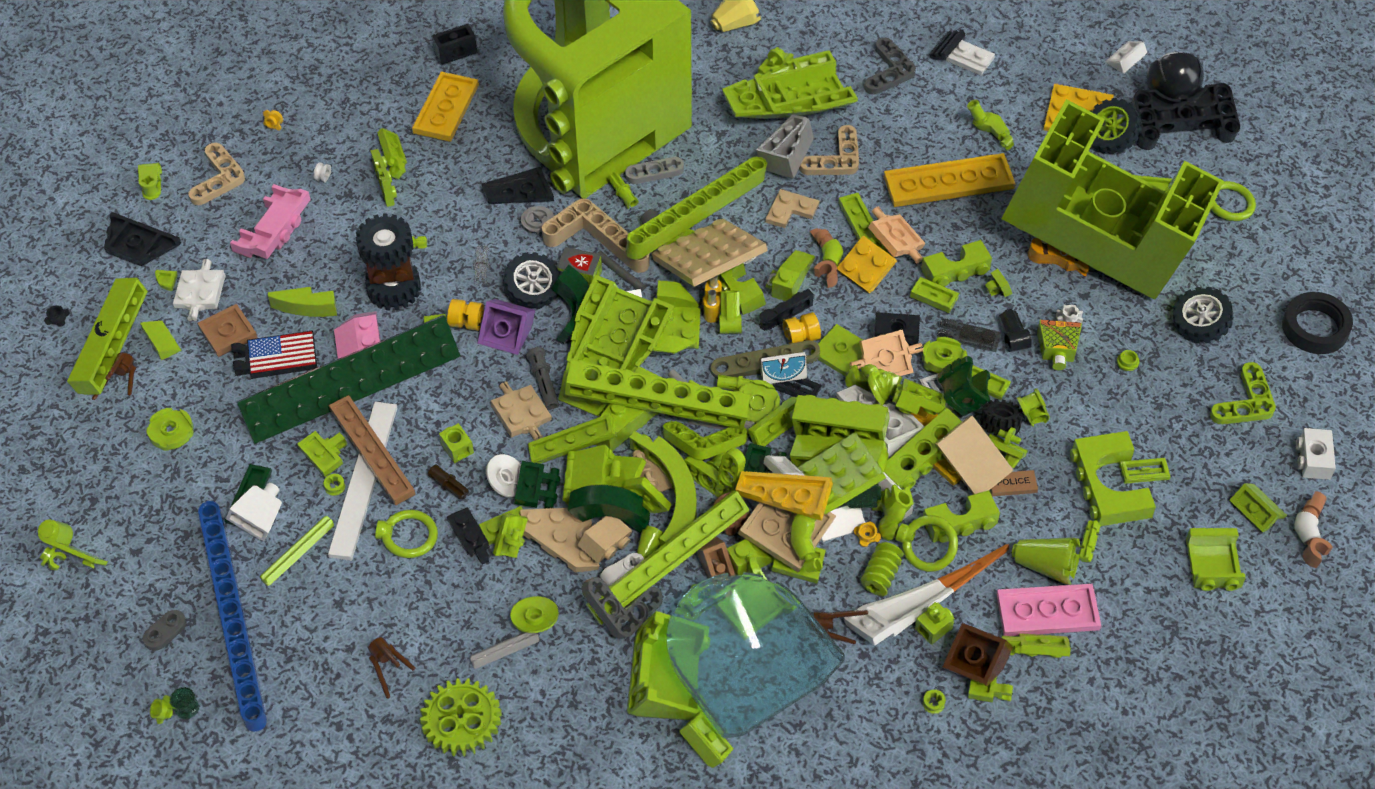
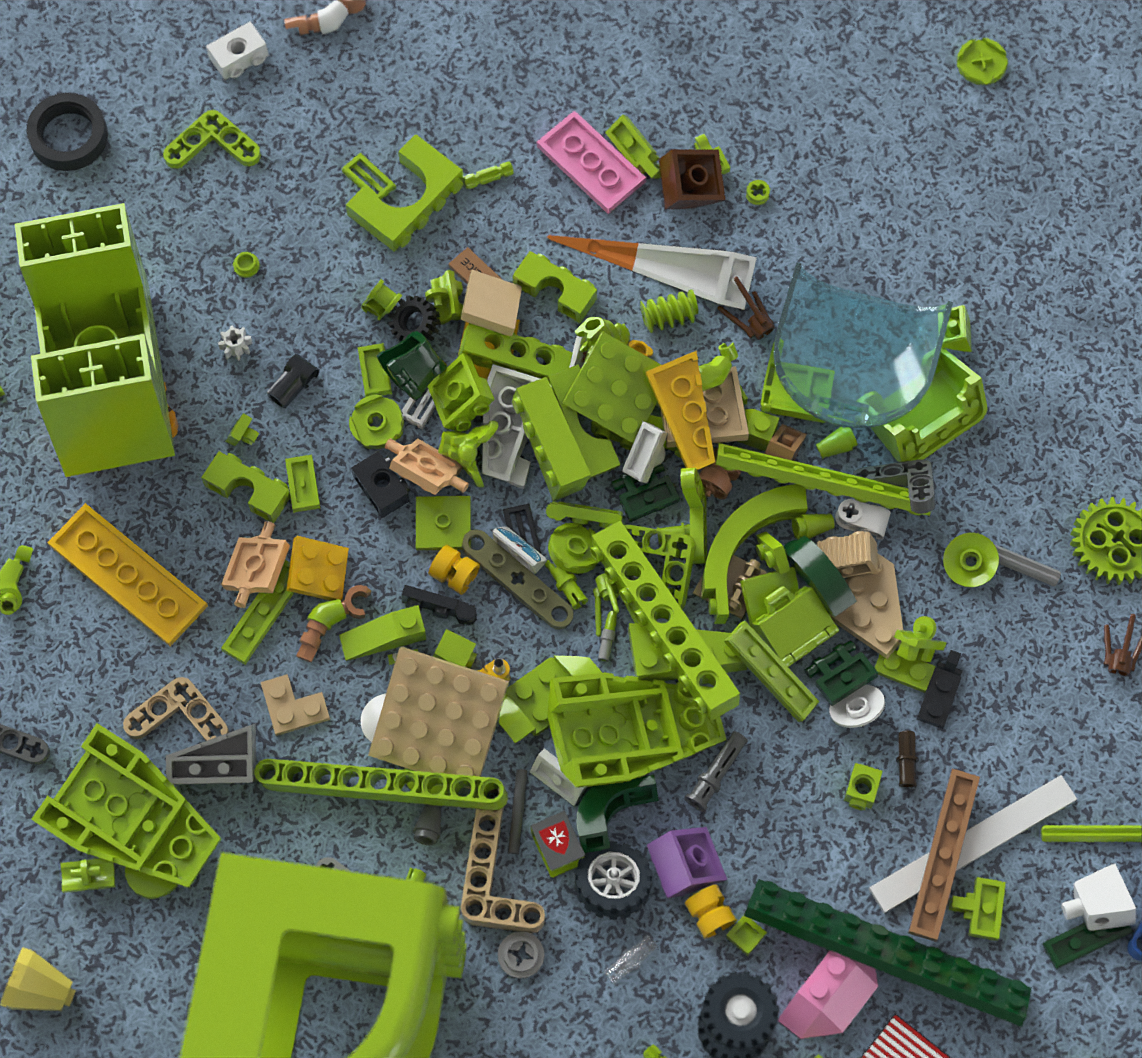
camera: 130 degrees left, 15 degrees up
lime bush [323,474,345,496] -> none
lime piece [375,510,438,558] -> none
black wing [481,167,554,204] -> none
tan plate [491,382,552,441] -> none
lime piece [719,290,742,334] -> none
lime piece [896,515,958,572] -> none
lime brick [915,602,955,645] -> none
clear smoke hinge [937,318,1001,352] -> none
lime cone [1012,537,1080,585] -> none
lime torso [1037,319,1082,370] -> none
black wheel [1173,287,1233,344] -> none
lime panel [1186,528,1246,591] -> none
lime panel [1230,483,1287,532] -> none

